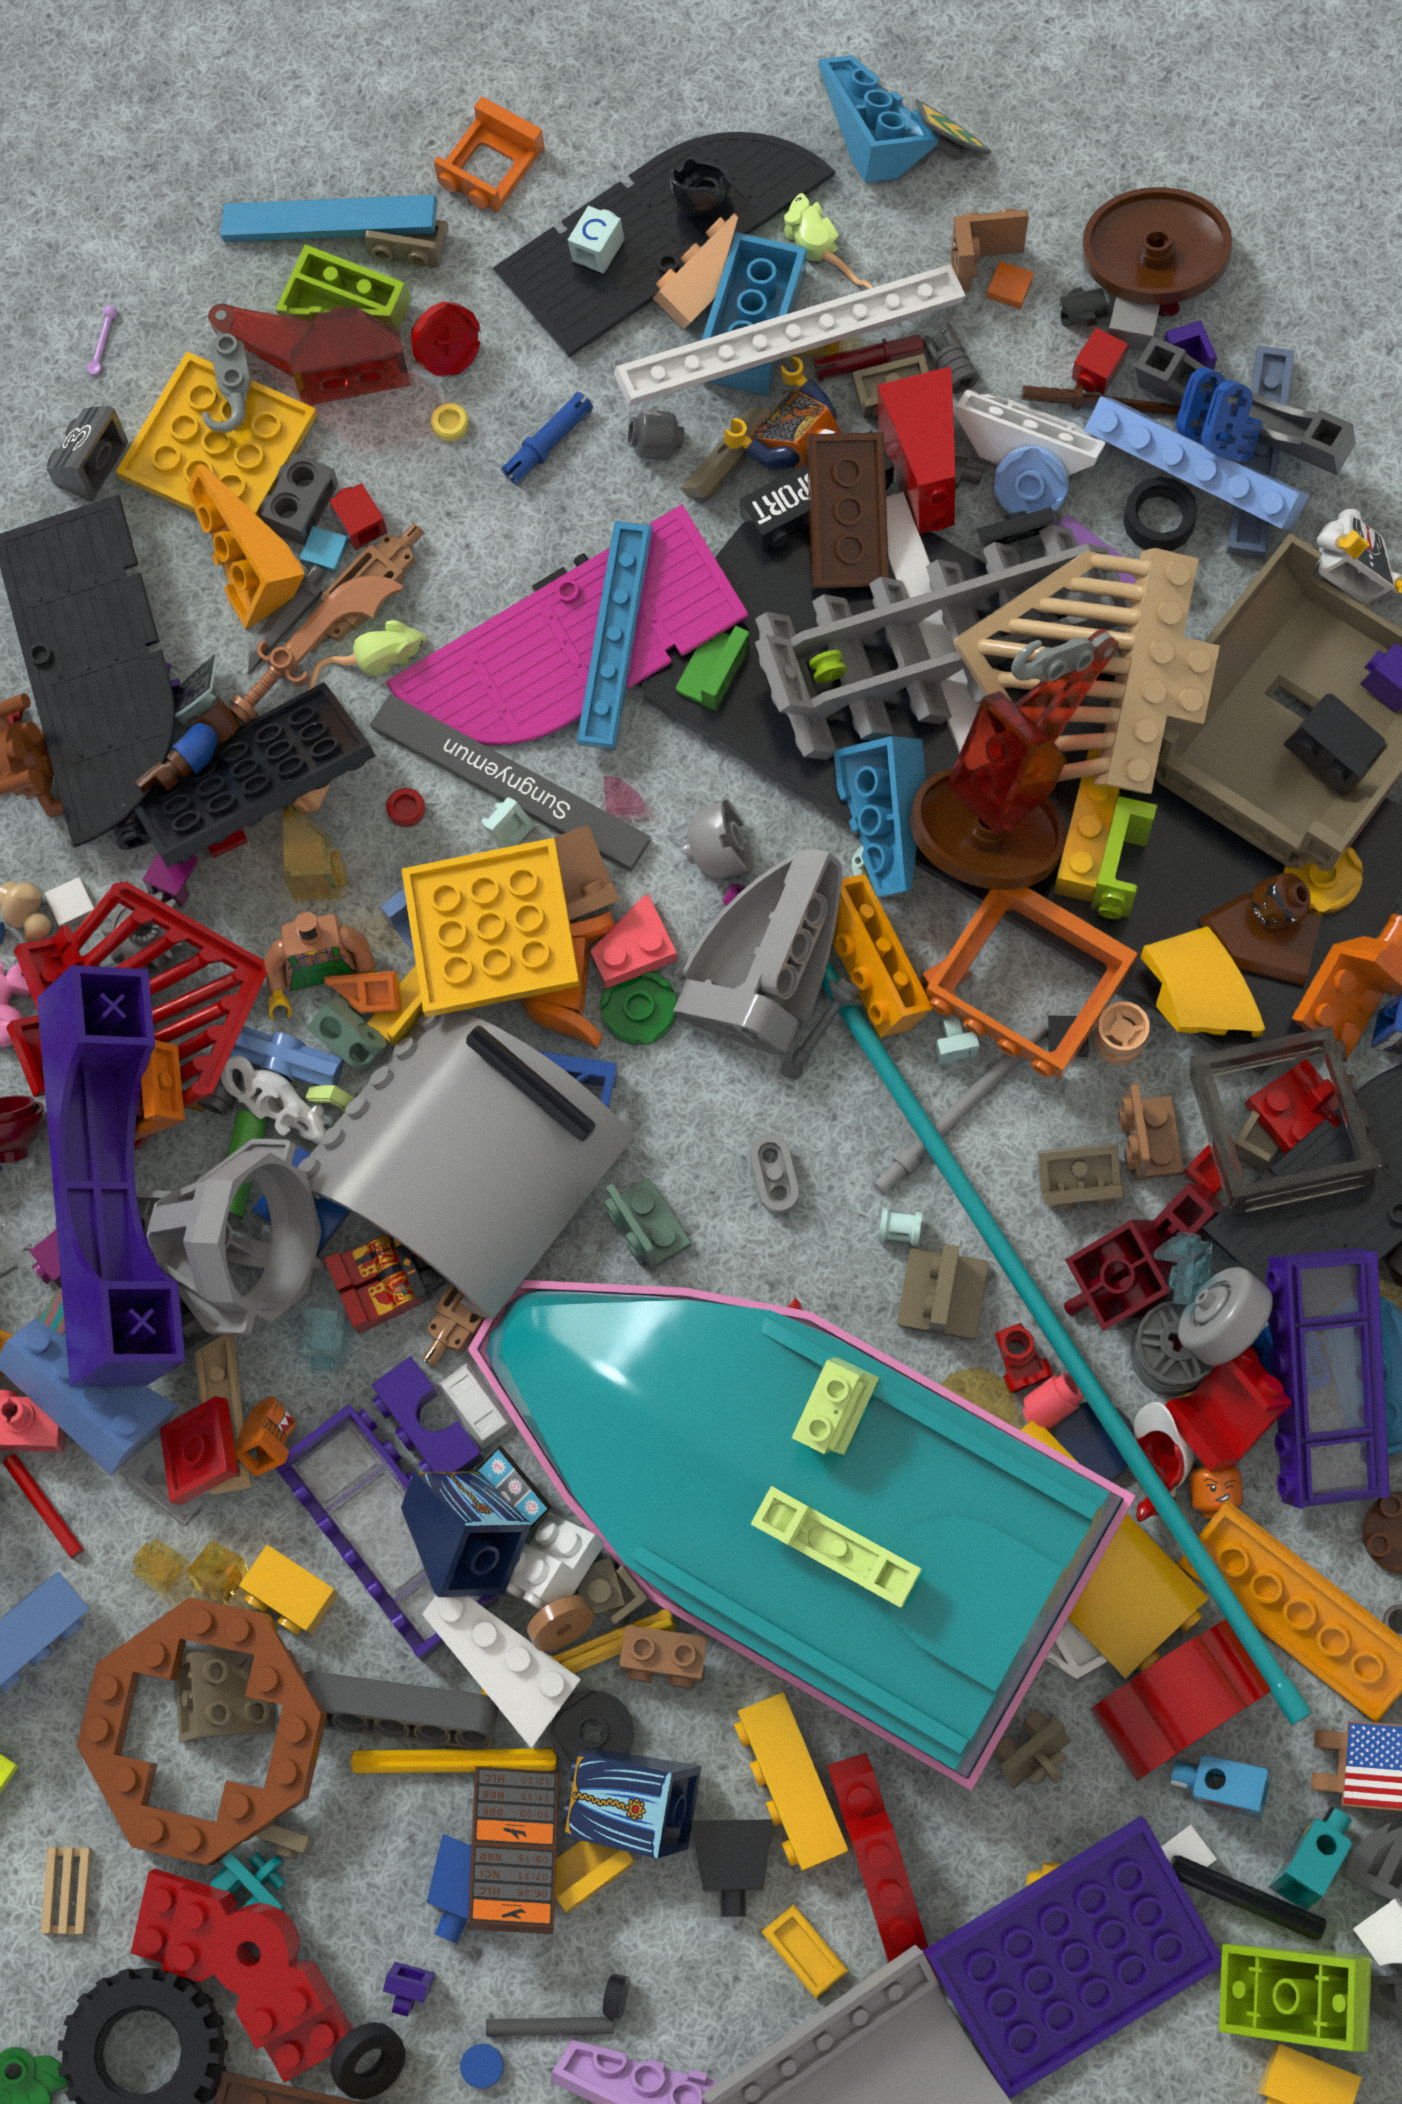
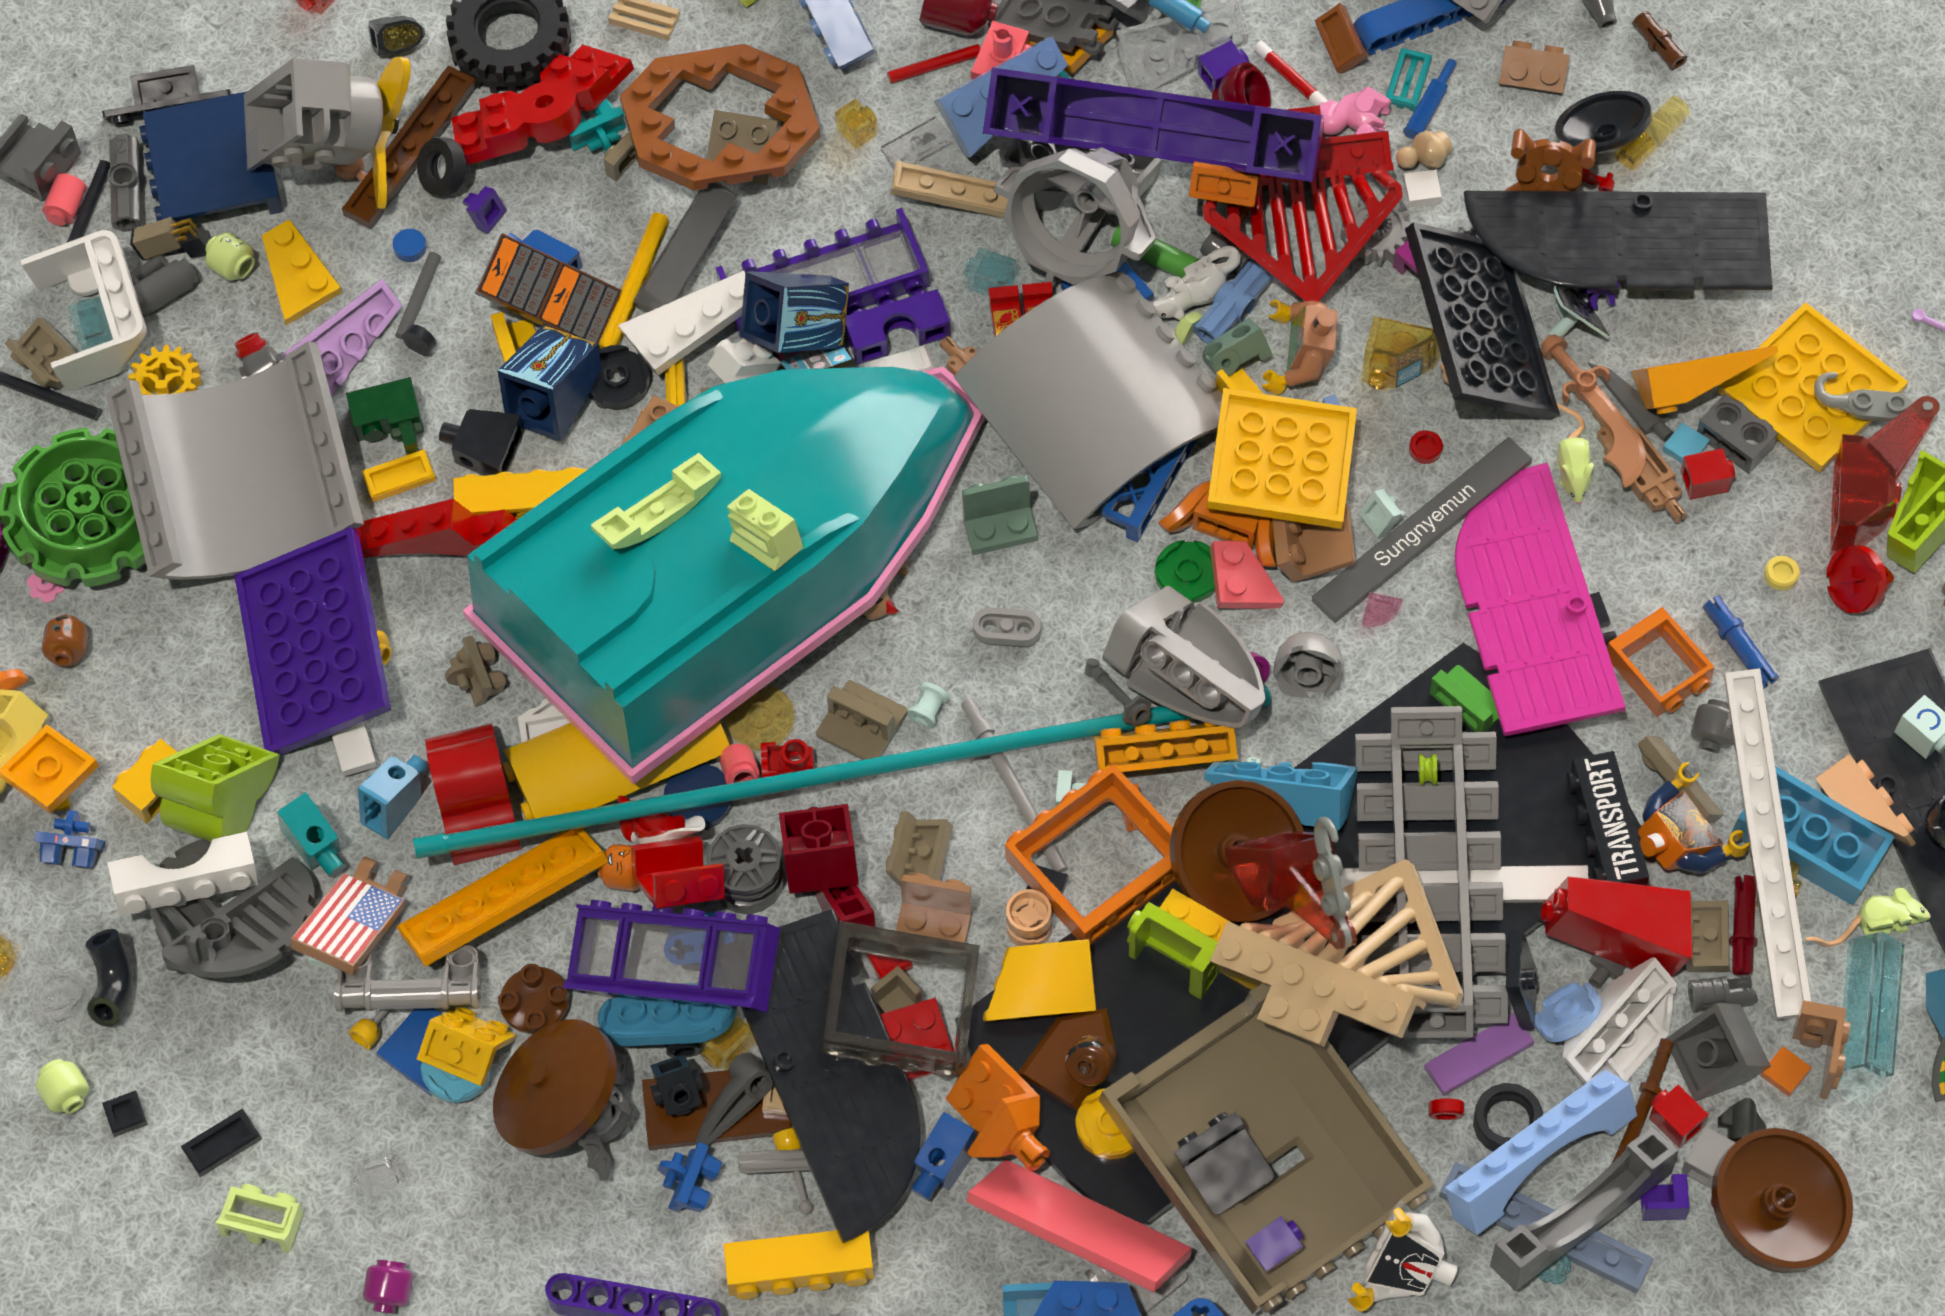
camera: 105 degrees right, 10 degrees down
dark grey slope [47,406,129,502] -> none
reddish brown piece [134,696,240,793] -> none
red plate [160,1396,238,1505] -> none
clear yellow plate [186,1540,248,1605] -> none
orange leg [234,1396,296,1477] -> none
yellow brick [239,1545,339,1636] -> none
orange tile [324,970,402,1014] -> none
black axle [466,1026,596,1142] -> none
medium nougat piece [527,1595,594,1651] -> none
dark azure tile [577,521,654,750] -> none
reddish brown tile [806,432,889,589] -> none
clear light blue bracket [1154,1232,1213,1305] -> none
black axle [1170,1855,1327,1940] -> none
blue piece [1176,367,1263,462] -> none
light grey wheel [1178,1267,1273,1366] -> none
none -> dark green hinge [346,377,424,455]
none -> orange window [1607,607,1715,717]
none -> dark grey slope [1666,1003,1771,1101]
none -> clear light blue panel [1842,931,1905,1077]

